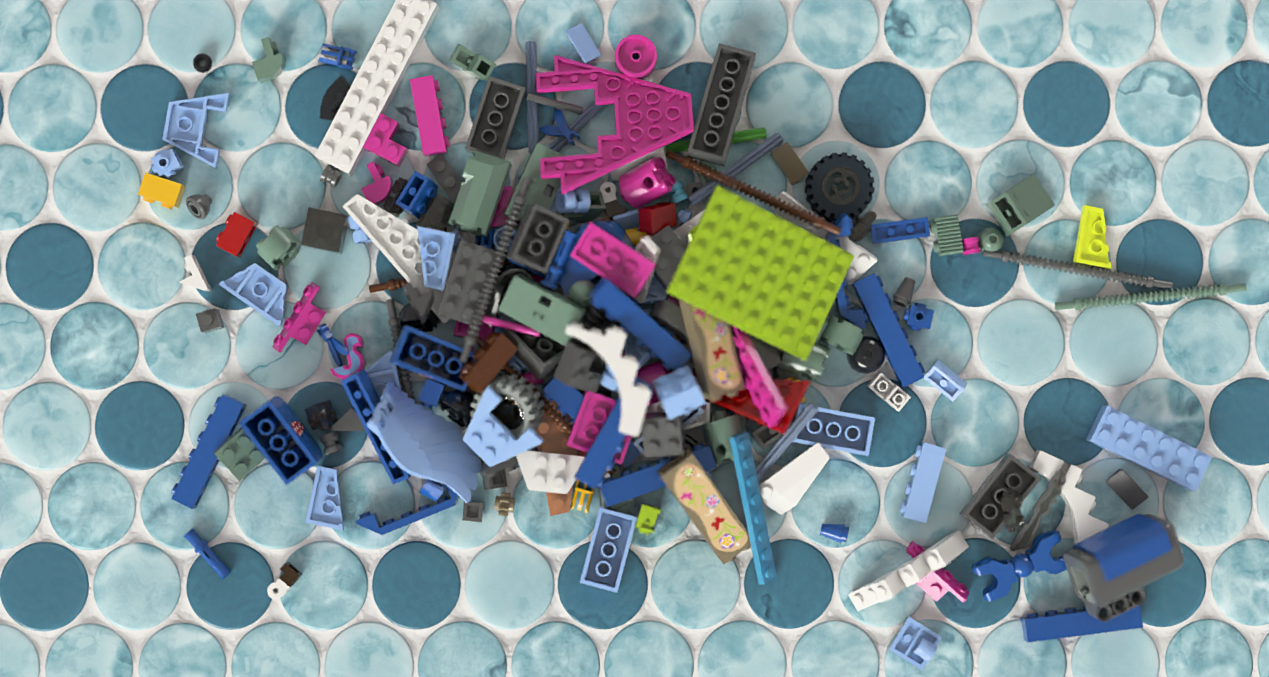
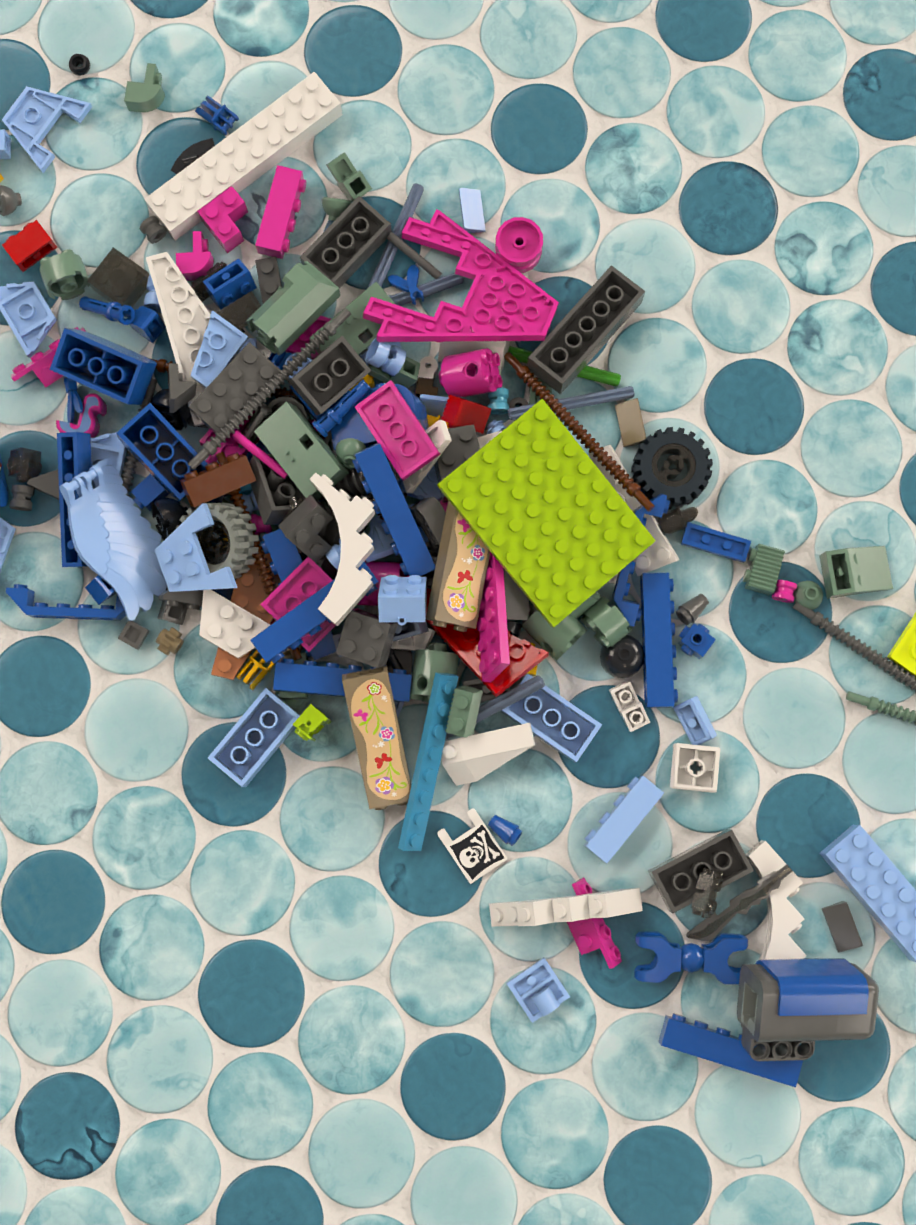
camera: 25 degrees right, 5 degrees down
none -> blue brick [50,328,157,405]
none -> blue pin [79,296,135,325]
none -> blue slope [129,305,166,343]
none -> clear smoke hand [280,496,303,523]
none -> sand green brick [322,197,351,221]
none -> flag [437,808,508,884]
none -> sand green brick [445,685,483,738]
none -> white brick [670,743,720,793]

